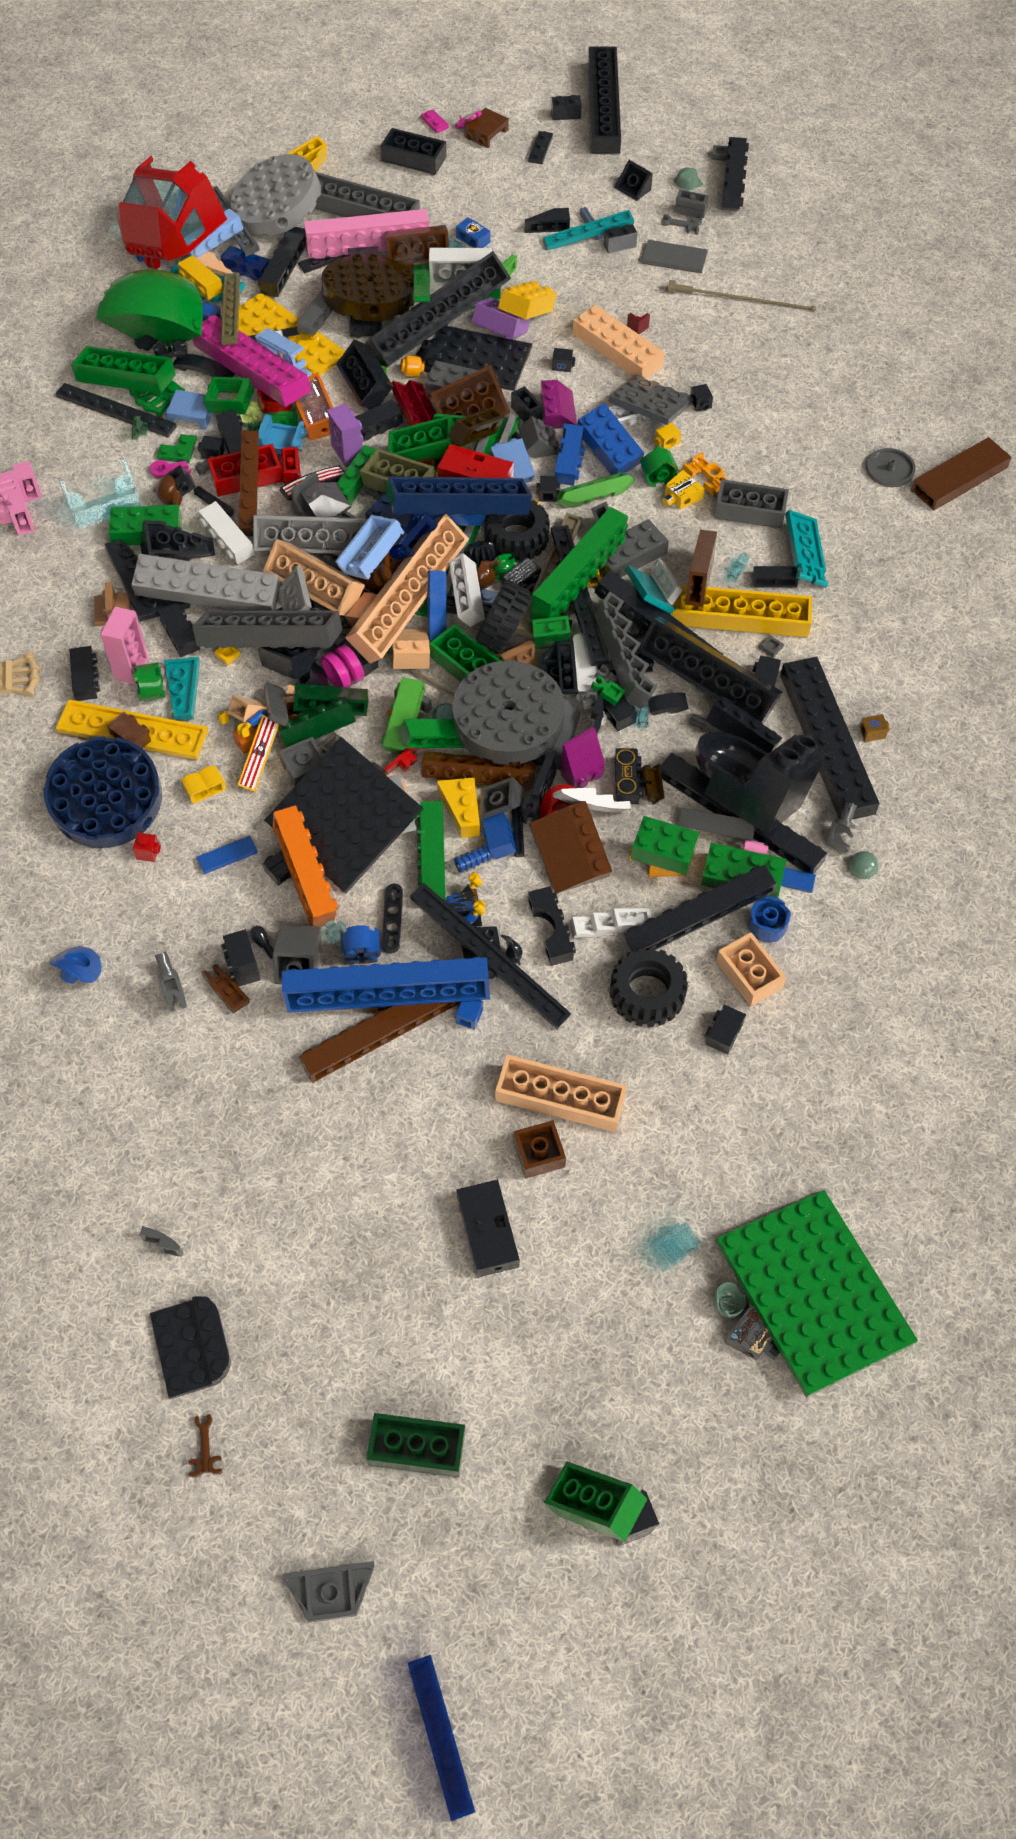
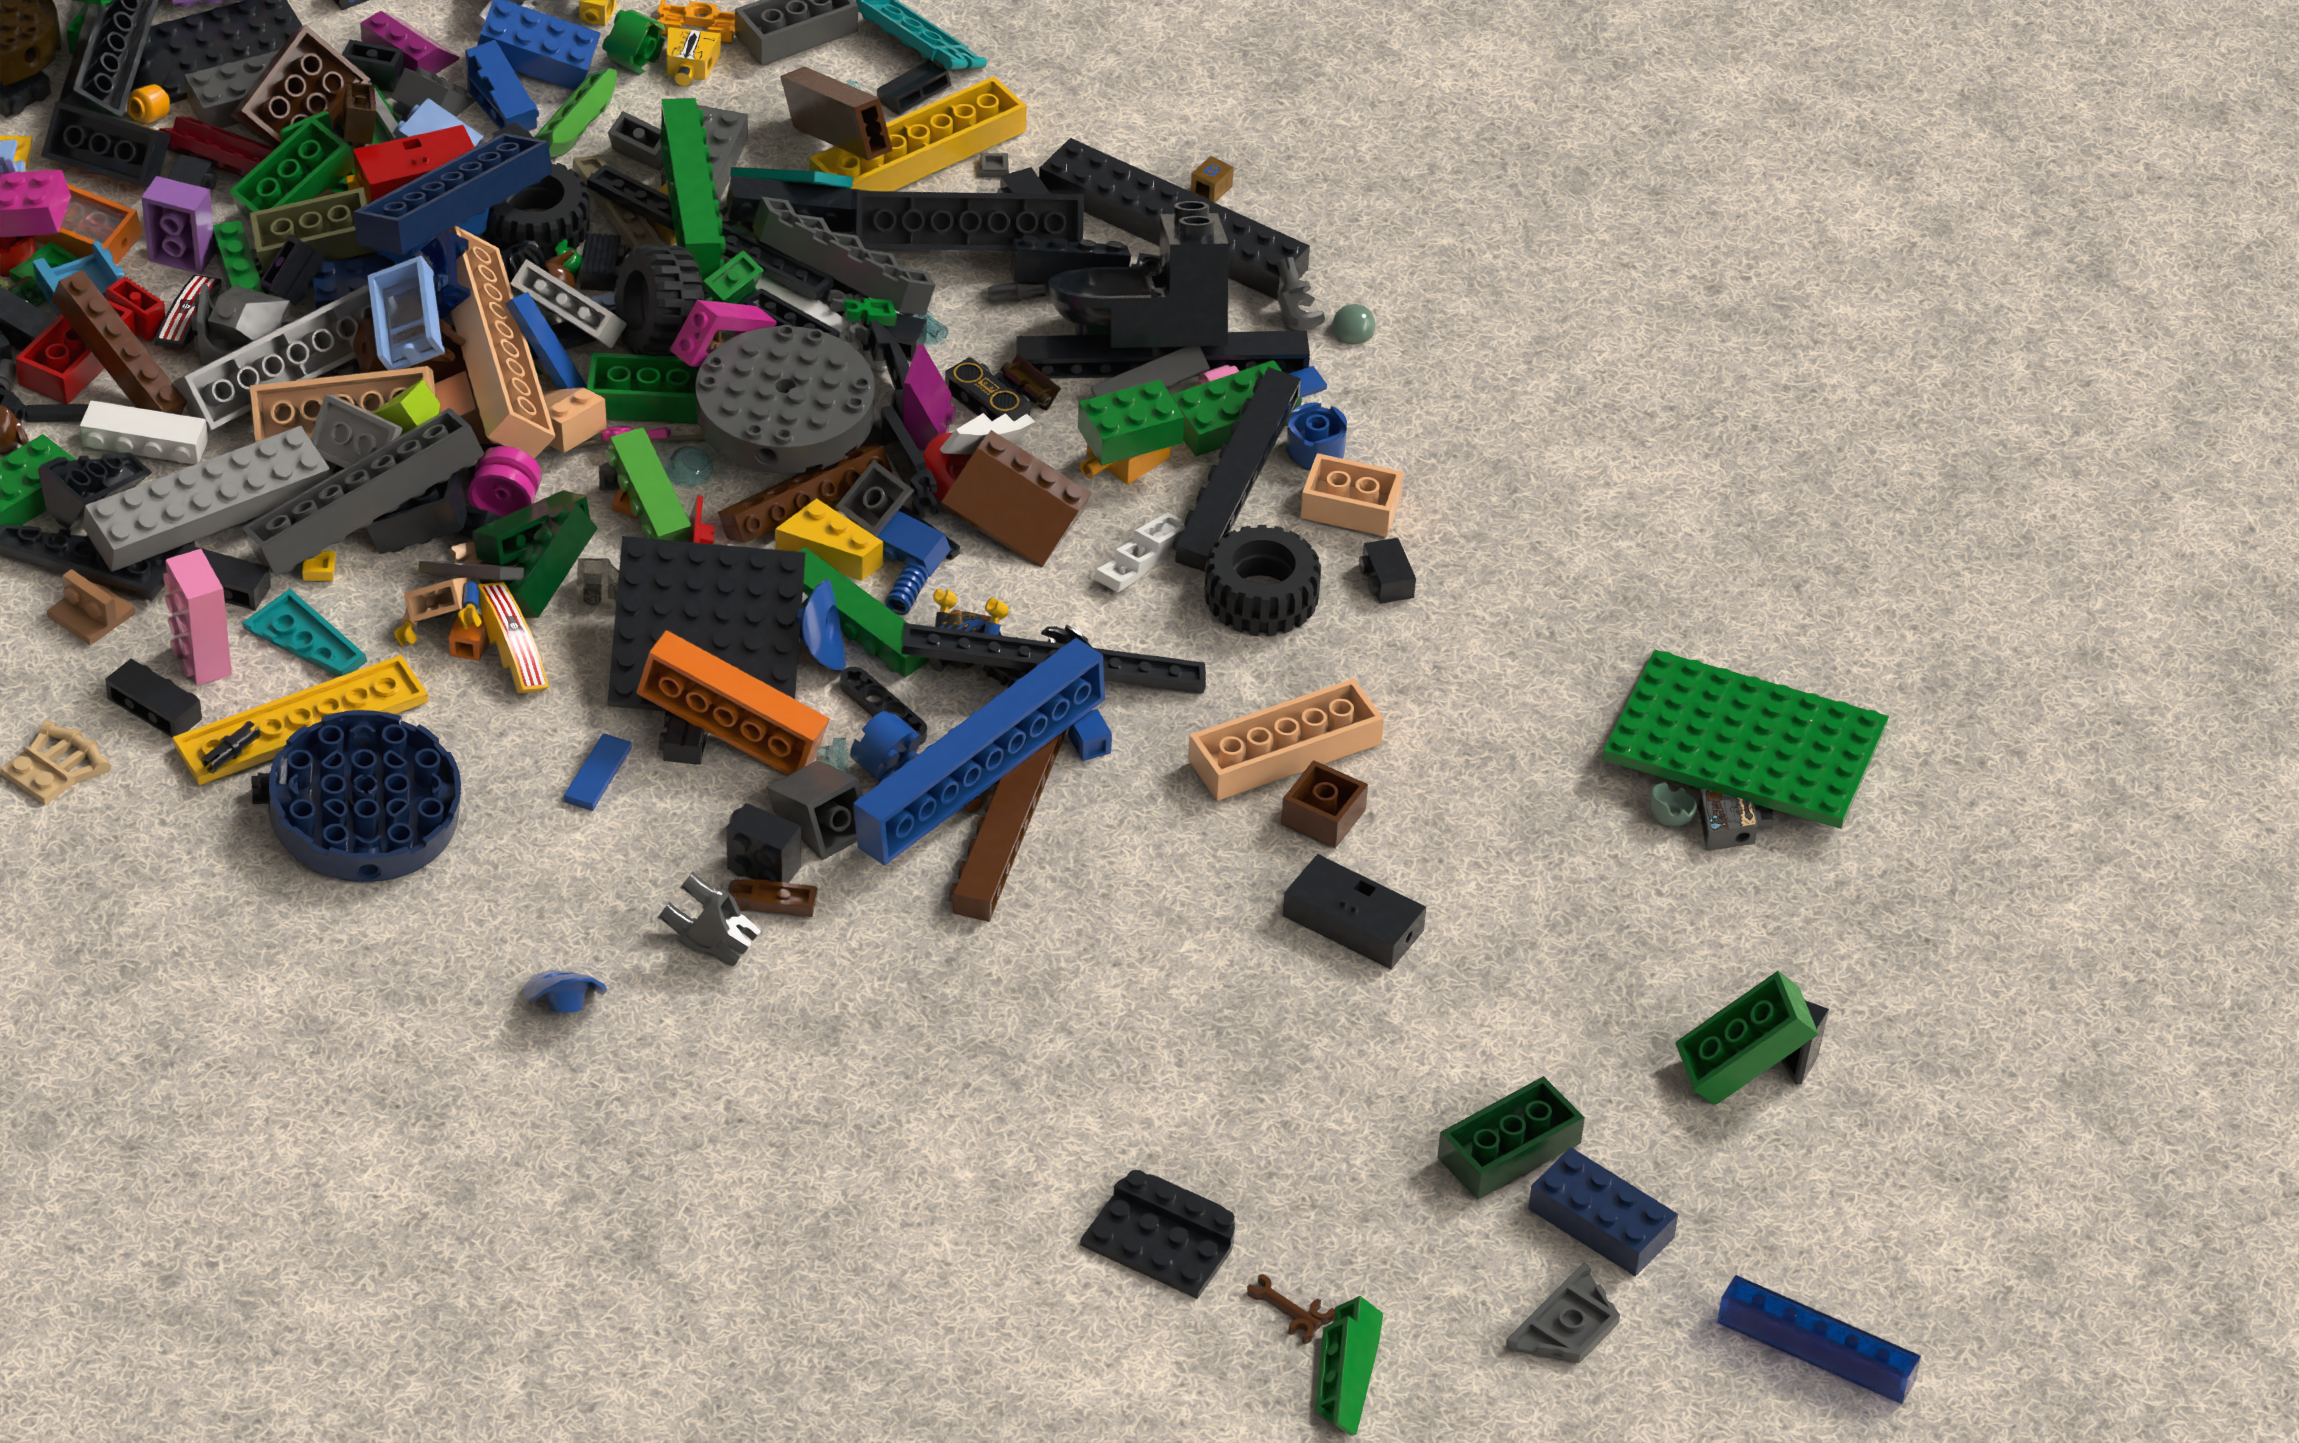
camera: 45 degrees left, 15 degrees down
reddish brown brick [107,712,151,749] -> none
green brick [133,662,166,701] -> none
red brick [133,832,161,862] -> none
dark grey slope [140,1226,183,1257] -> none
yellow brick [181,765,226,804] -> none
dark grey panel [279,737,323,787] -> none
green brick [398,718,465,748] -> none
black arch [528,886,576,966] -> none
black slope [648,692,689,715] -> none
white tile [650,559,683,605] -> none
clear light blue brick [650,1222,702,1272] -> none
none -> black pin [201,721,261,774]
none -> black brick [259,234,326,306]
none -> lime slope [373,378,440,436]
none -> dark pink piece [601,426,671,441]
none -> dark pink piece [670,300,777,367]
none -> blue hat [797,579,846,670]
none -> green wedge [1315,1296,1383,1436]
none -> dark blue brick [1528,1147,1678,1277]

